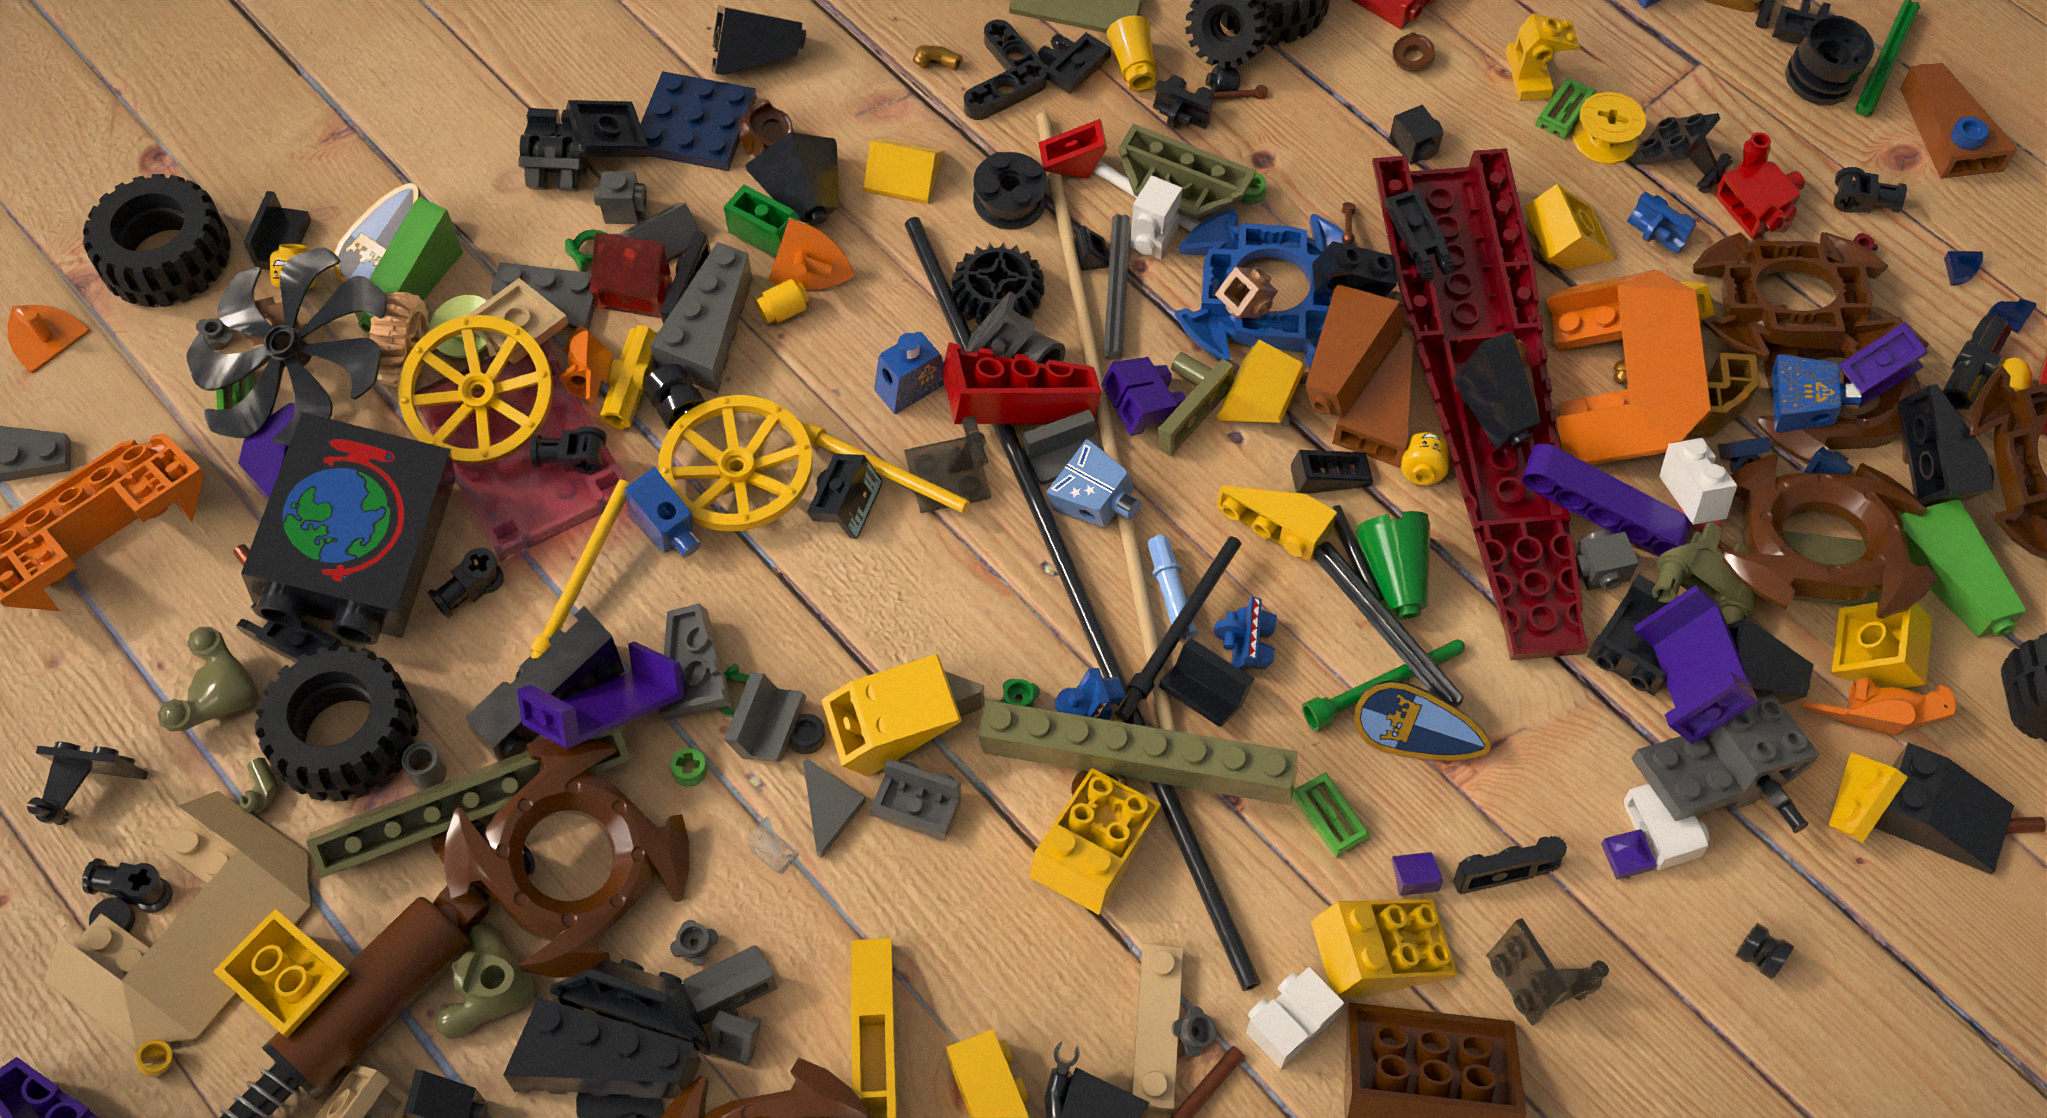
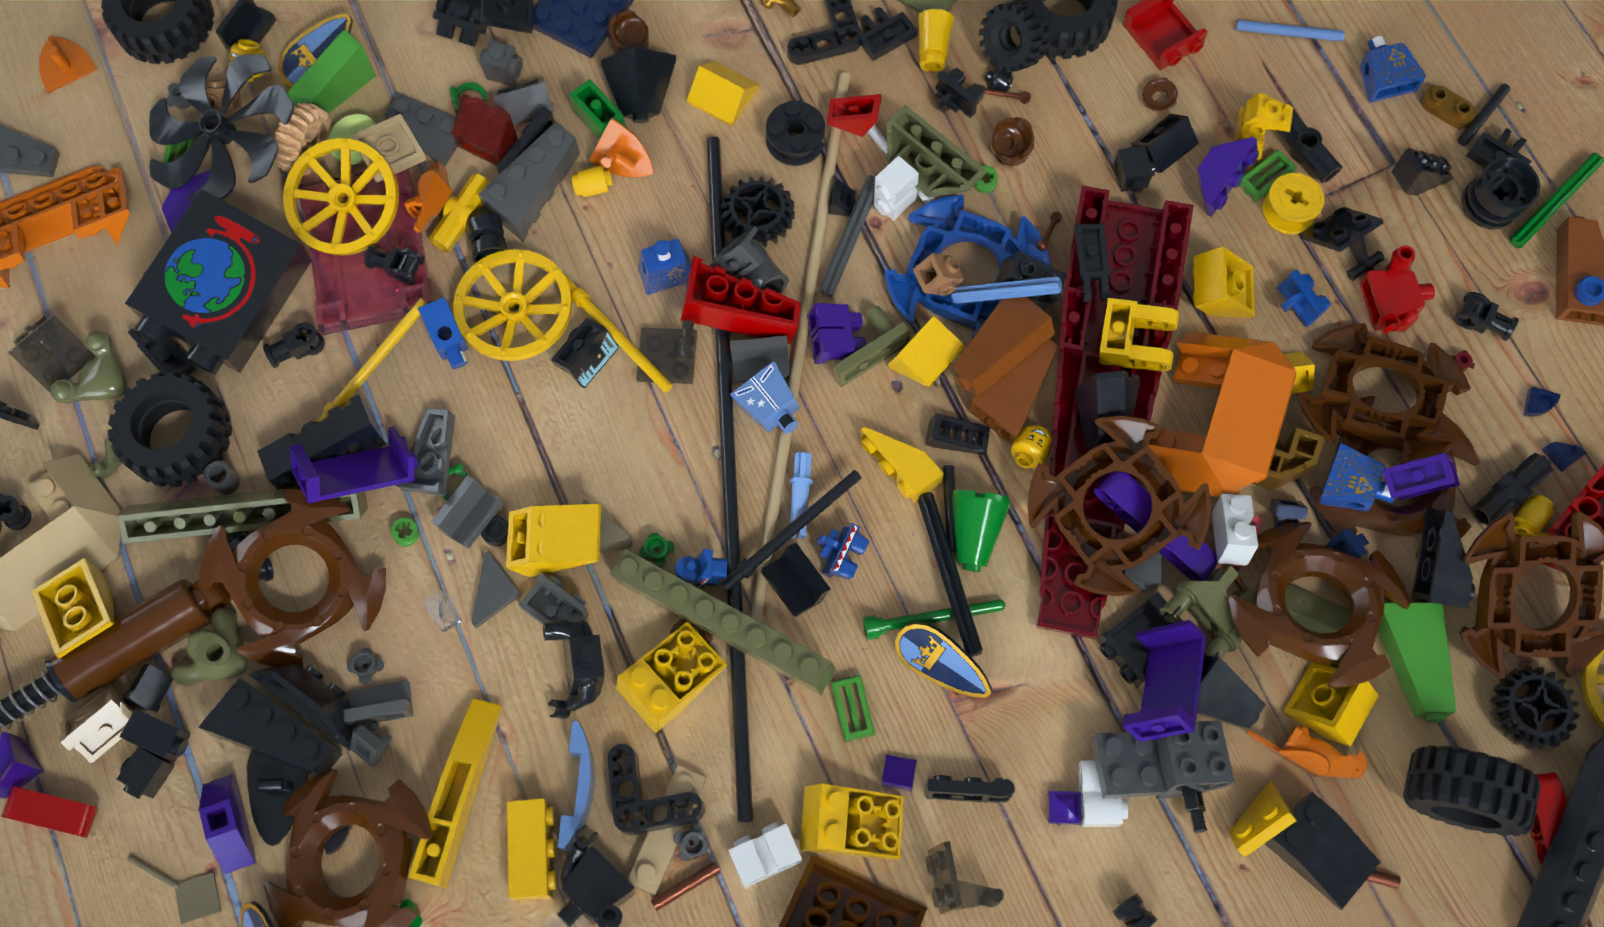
camera: 20 degrees right, 10 degrees up
none -> clear smoke plate [8,314,95,393]
none -> black tile [123,663,174,712]
none -> black torso [543,619,605,719]
none -> medium blue slope [558,721,595,851]
none -> black beam [608,744,705,835]
none -> medium blue axle [951,276,1062,304]
none -> reddish brown hair [991,117,1034,166]
none -> reddish brown piece [1027,416,1211,596]
none -> yellow brick [1099,298,1179,371]
none -> black panel [1132,114,1198,173]
none -> dark purple slope [1197,137,1259,217]
none -> black piece [1276,111,1343,183]
none -> black slope [1391,148,1453,196]

